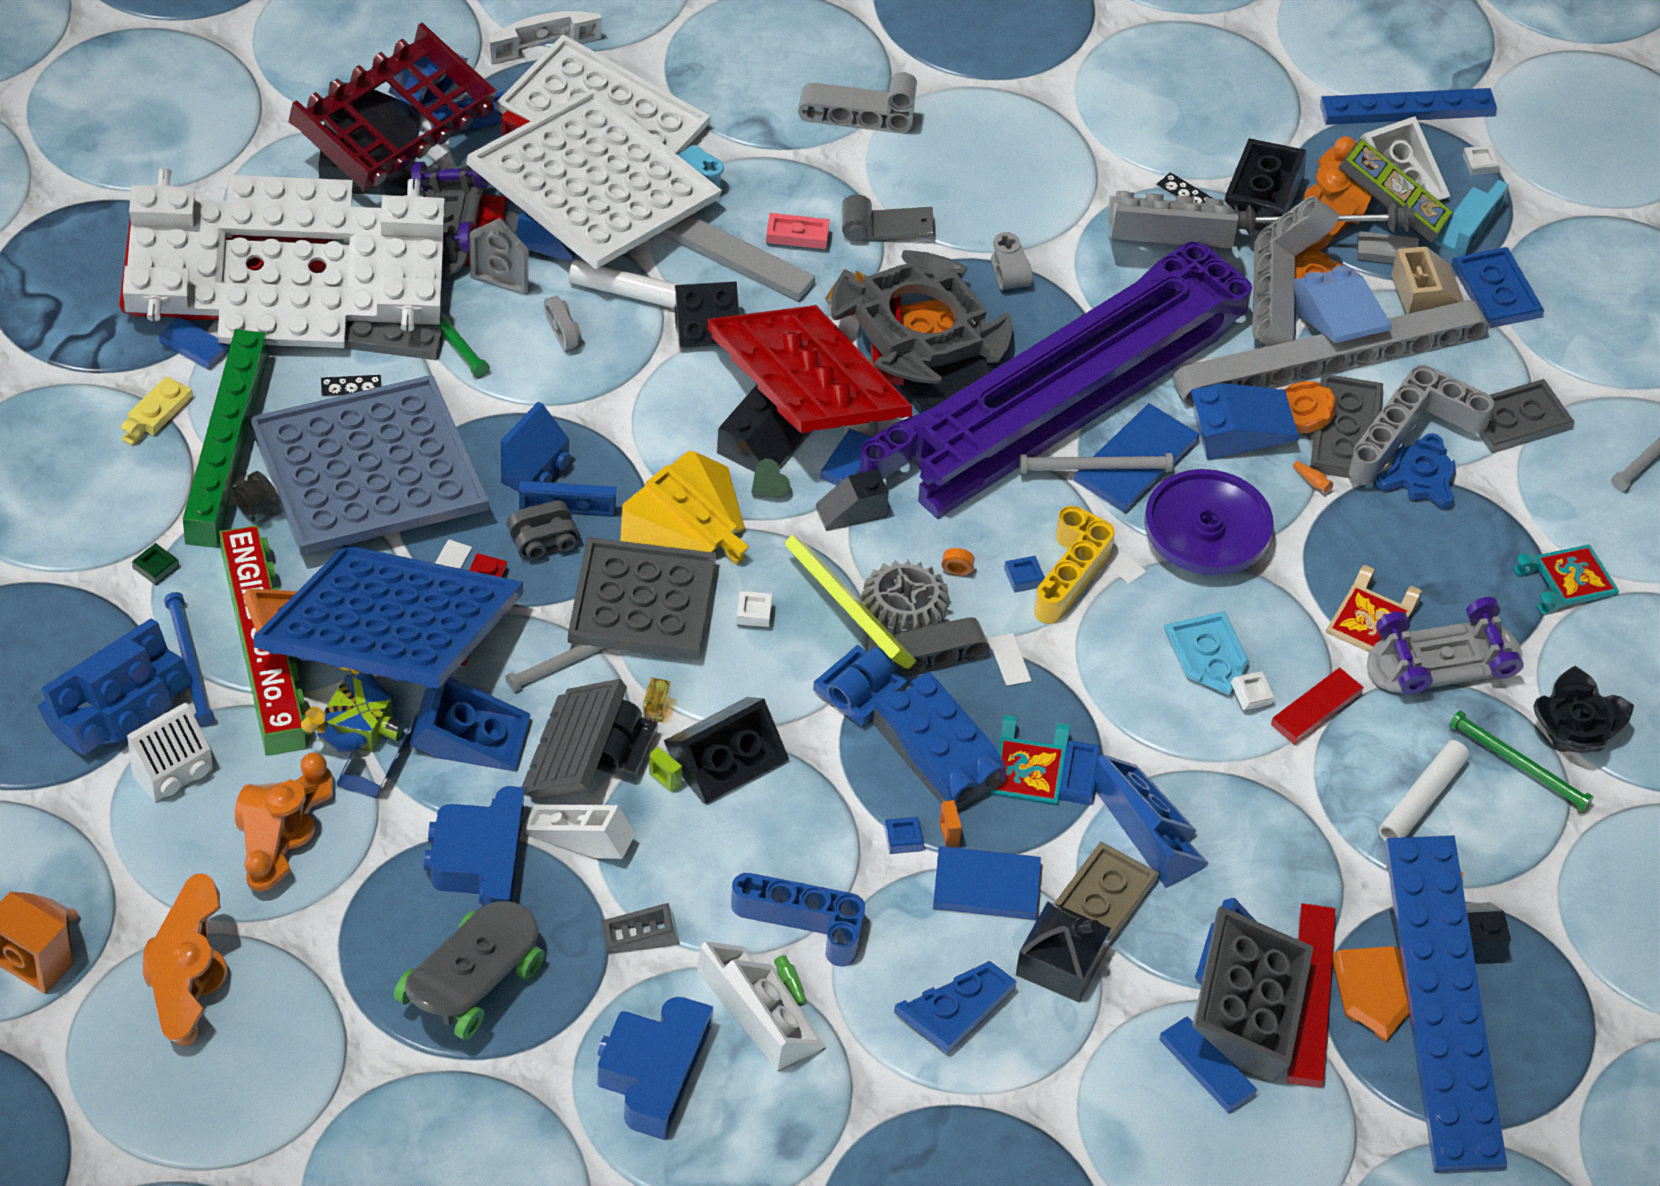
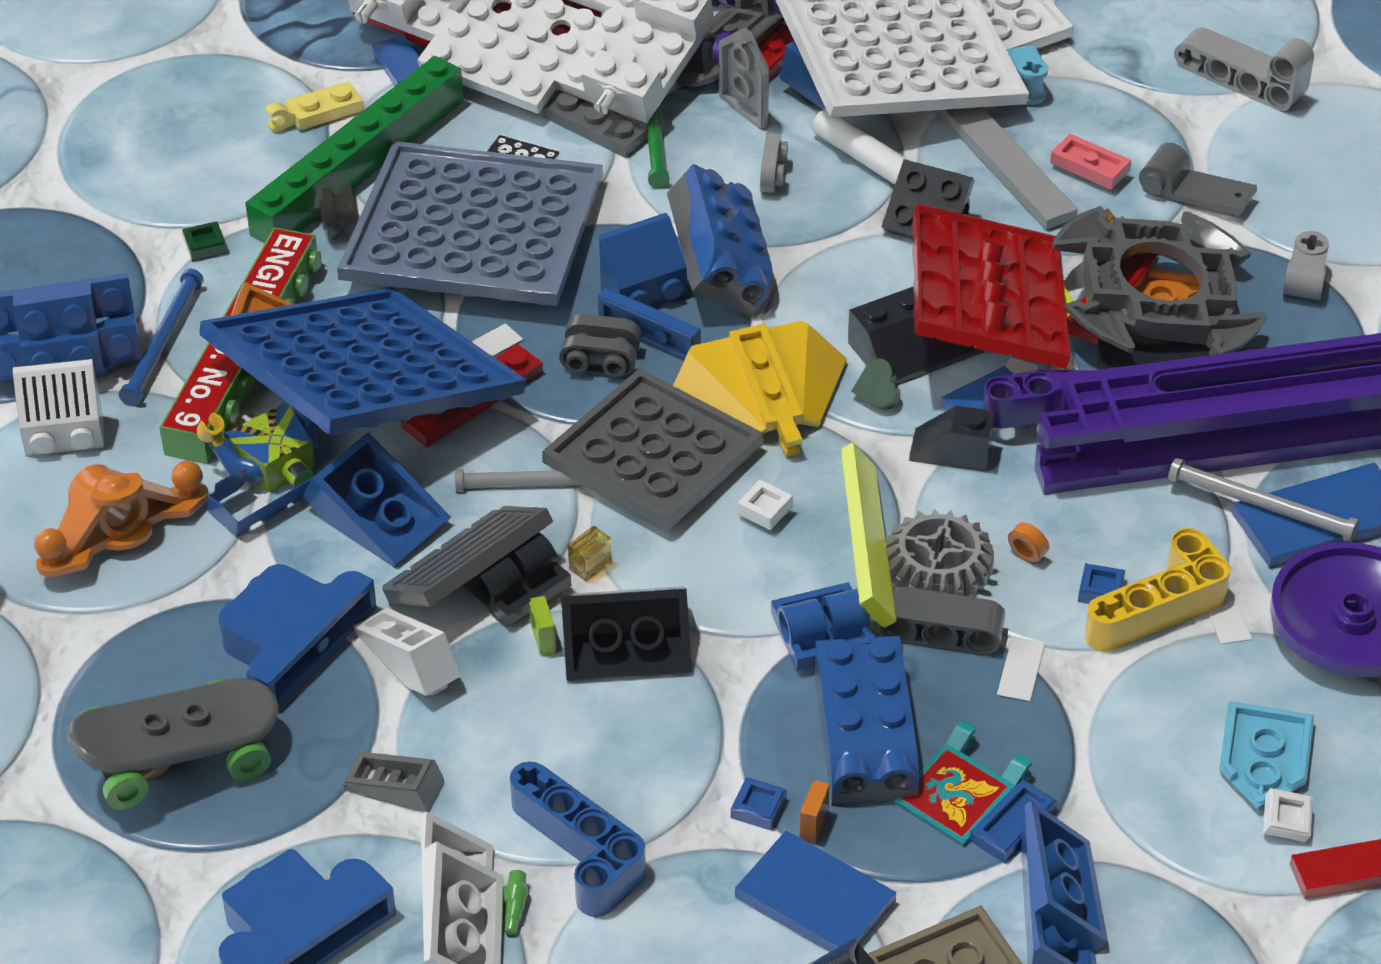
camera: 35 degrees right, 5 degrees down
none -> blue piece [667,164,773,317]

